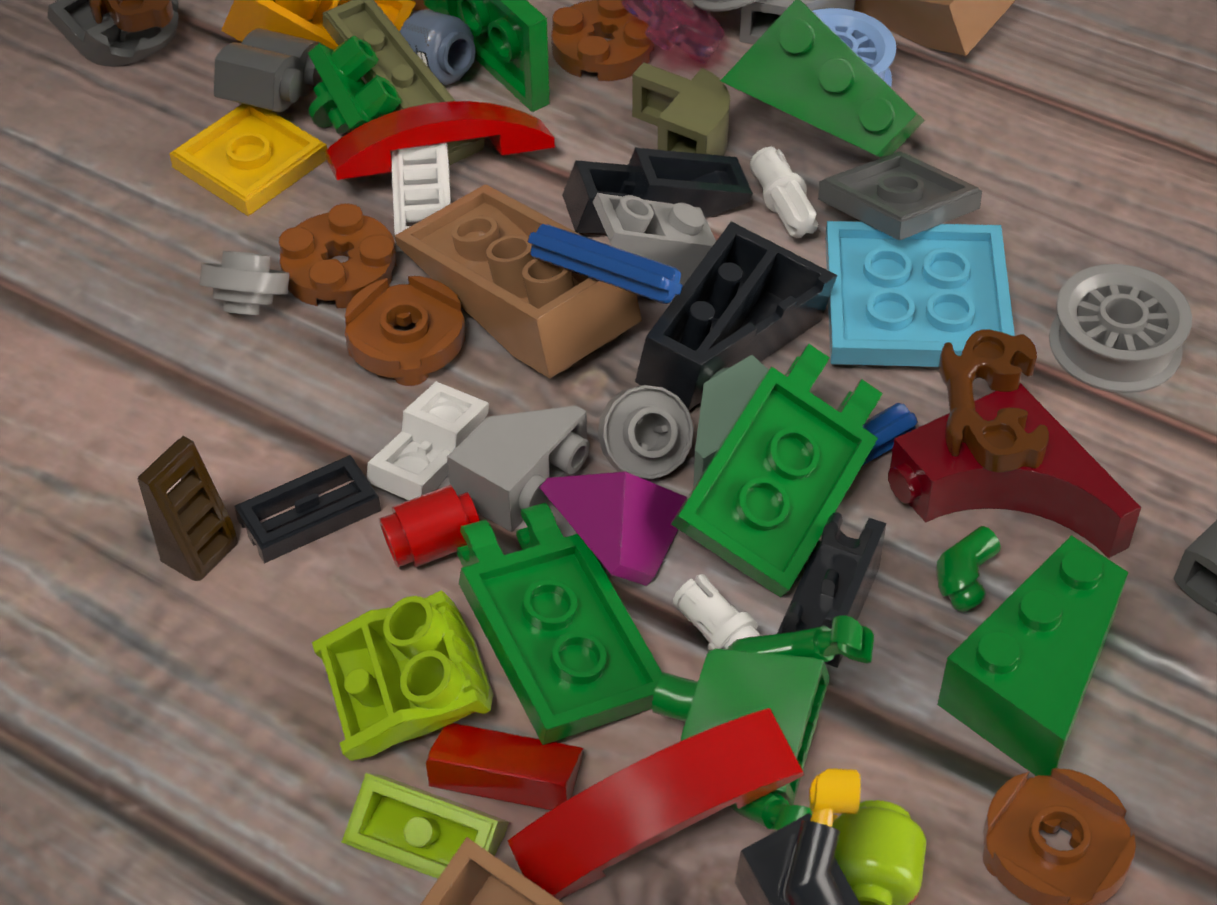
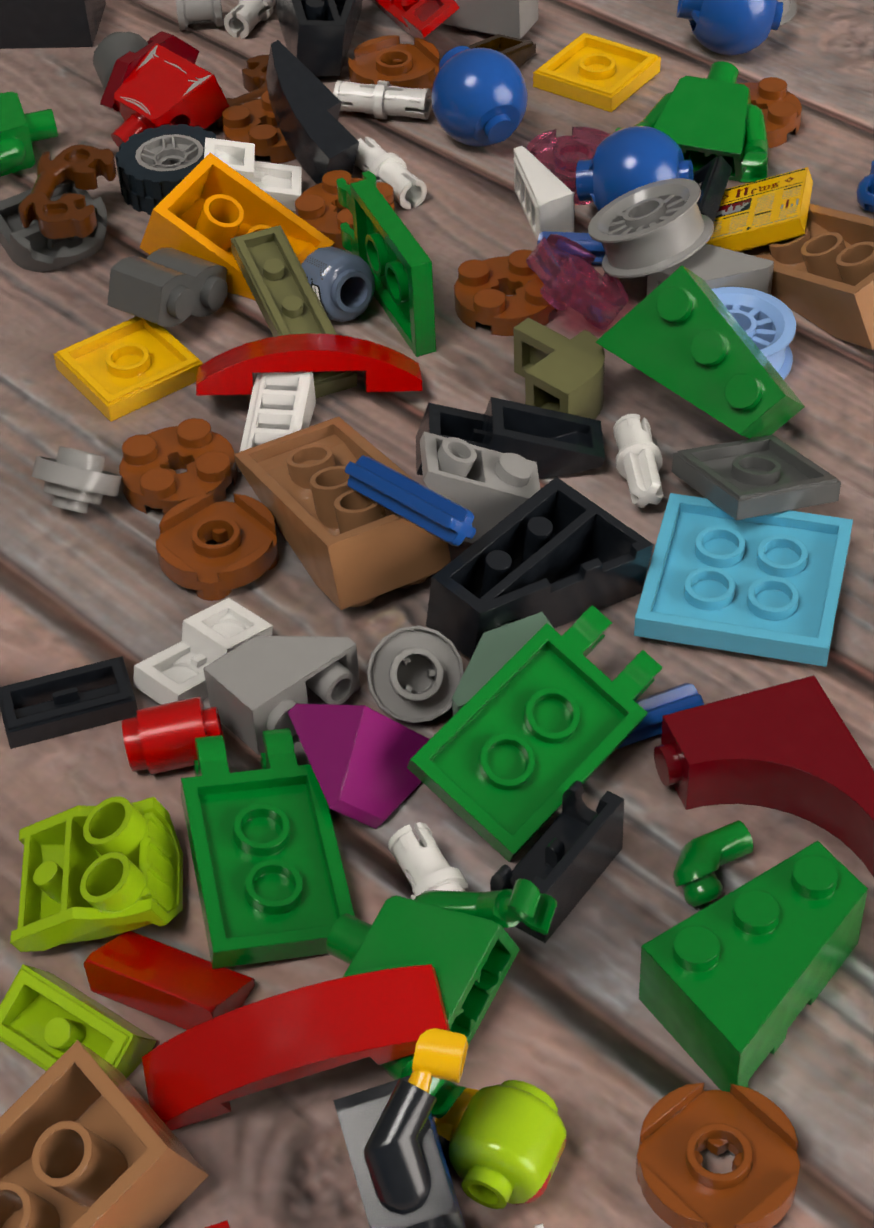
camera: 15 degrees right, 5 degrees down
green hips [308,35,402,134] -> none
reddish brown helmet [938,329,1049,473] -> none

